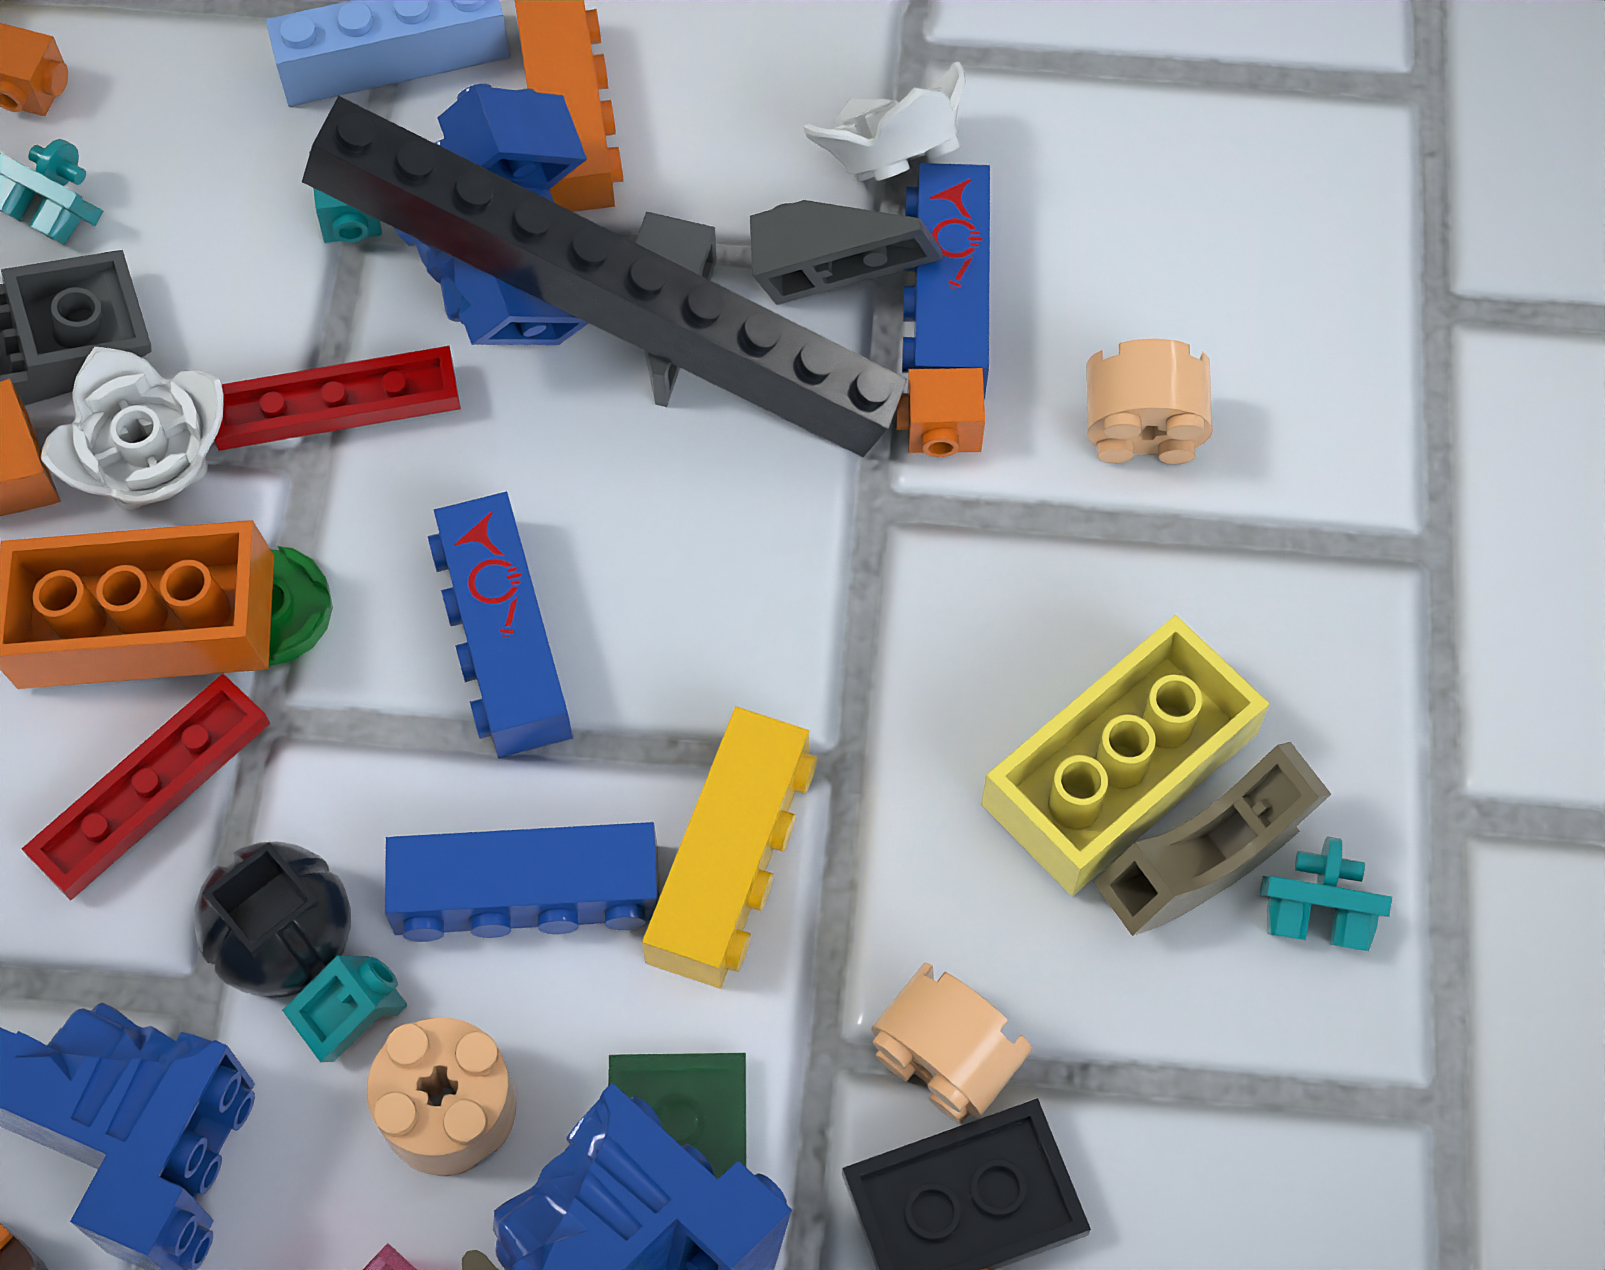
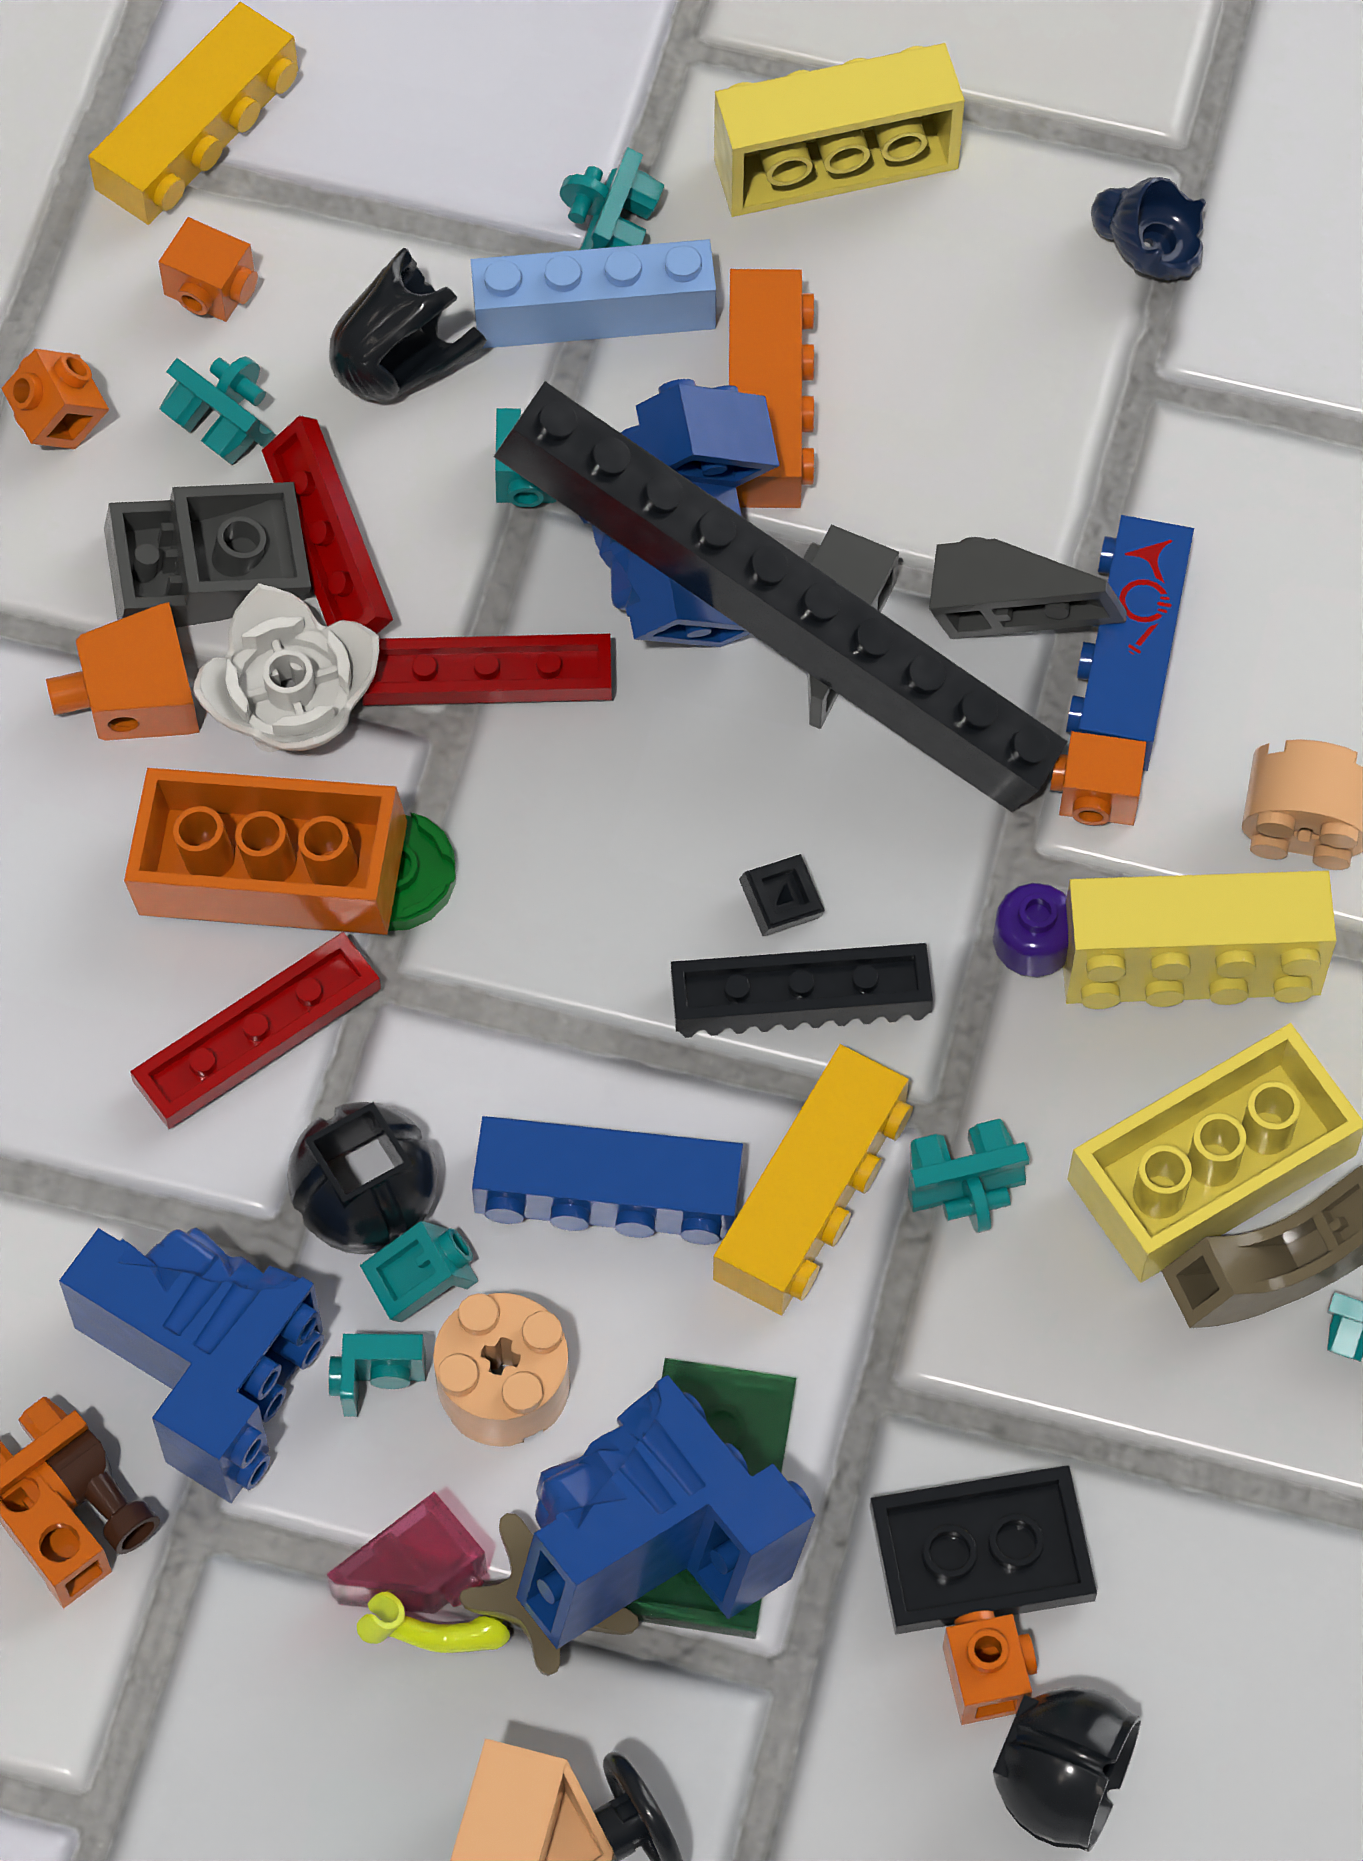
camera: 10 degrees right, 0 degrees up
blue brick [427,491,573,758] -> none
white brick [803,62,966,182] -> none
light nougat brick [871,963,1032,1124] -> none
none -> red plate [261,415,393,634]
none -> black hair [329,248,487,401]
none -> teal bracket [329,1334,426,1417]
none -> black gear [671,943,933,1038]
none -> black tile [739,854,825,936]
none -> teal hips [908,1119,1030,1233]
none -> dark purple head [993,883,1068,978]
none -> light yellow brick [1063,871,1337,1009]

